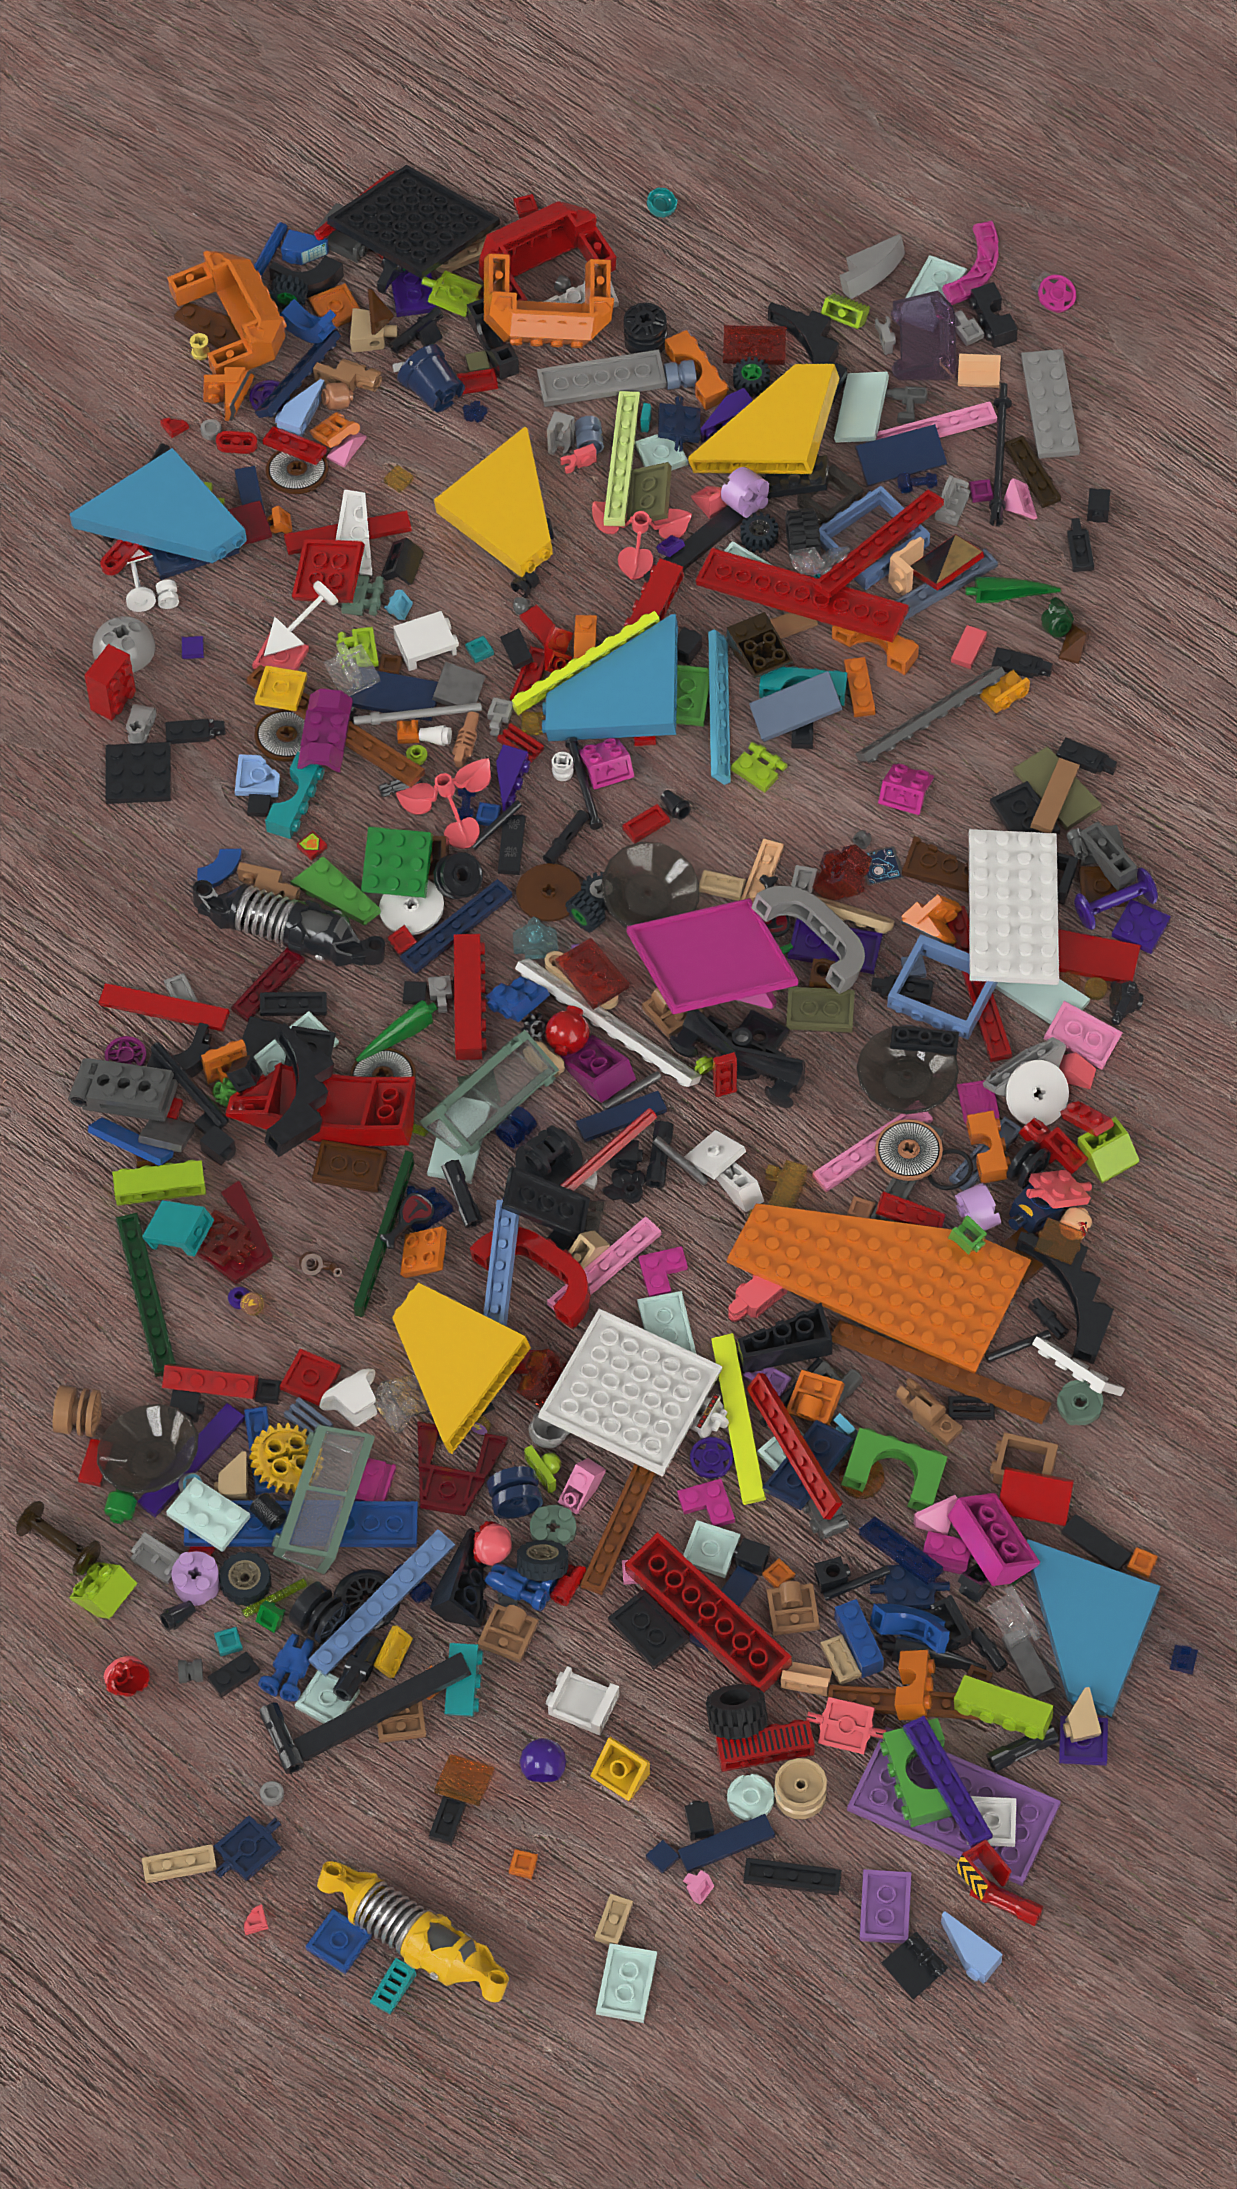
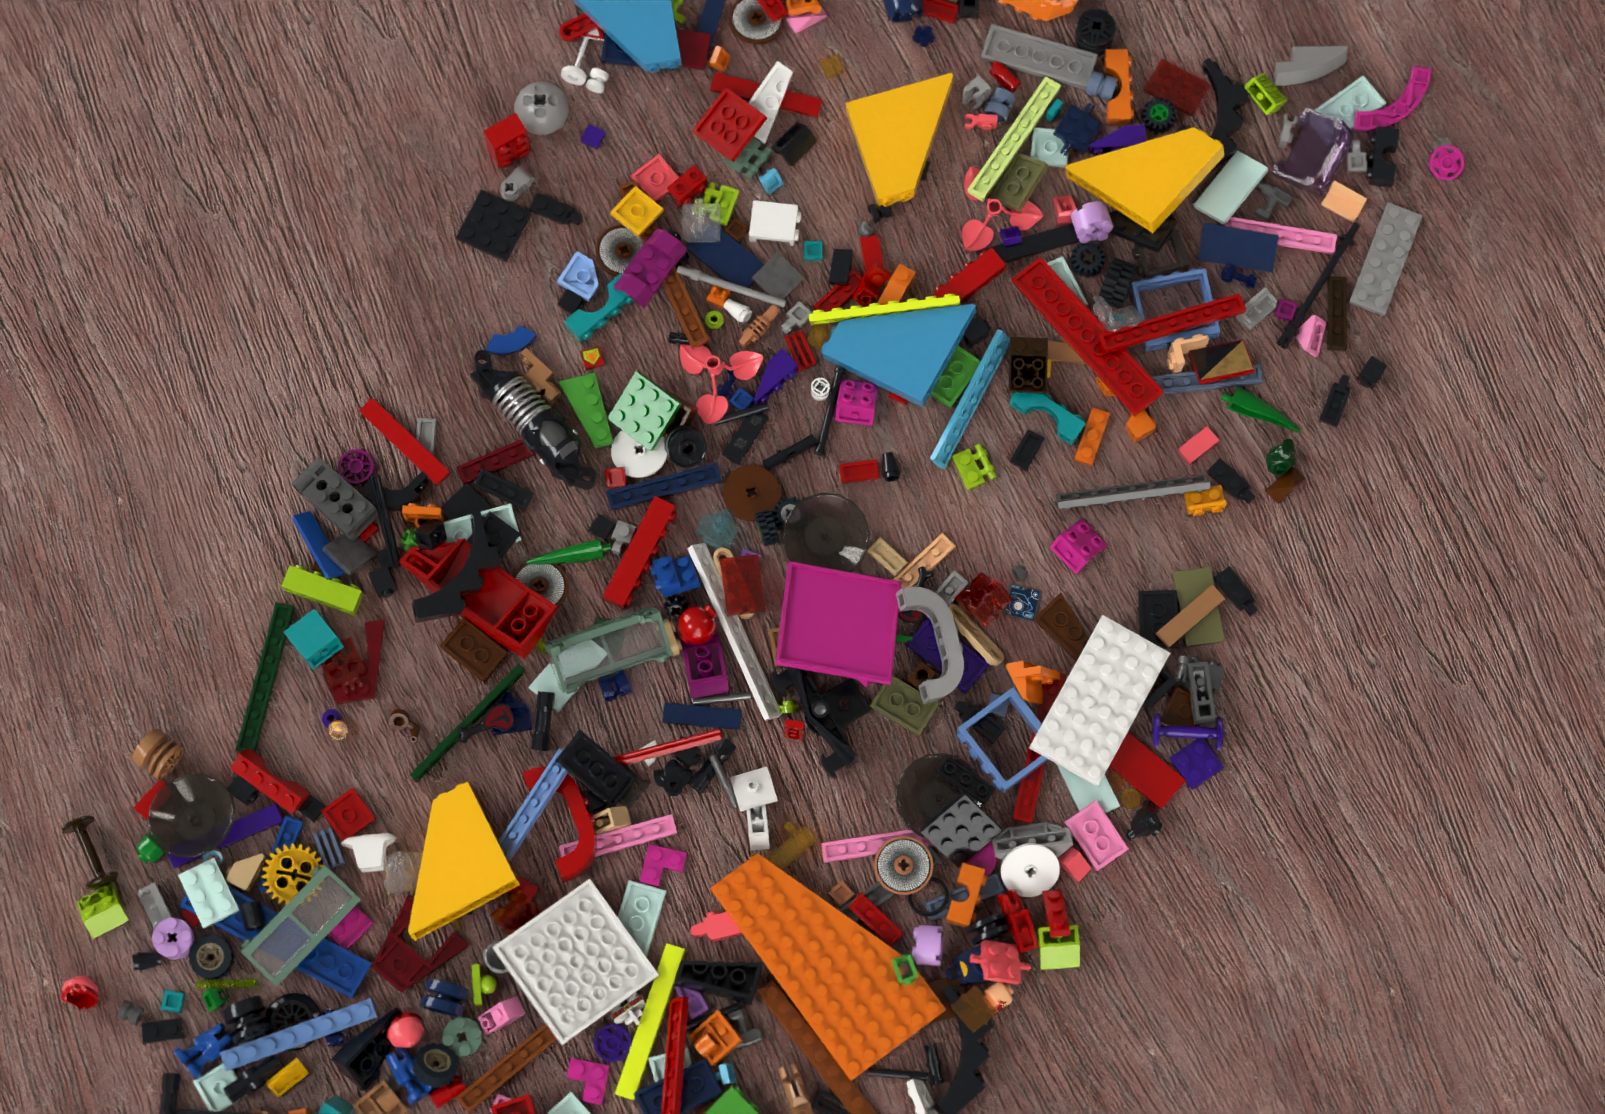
camera: 25 degrees right, 15 degrees up
white piece [264,580,339,657] -> none
orange plate [400,1226,447,1278] -> none
black piece [515,1125,583,1185] -> none
sand blue tile [749,671,843,742] -> none
none -> red bracket [667,165,707,209]
none -> plate [920,791,1002,868]
none -> red hinge [989,61,1021,93]

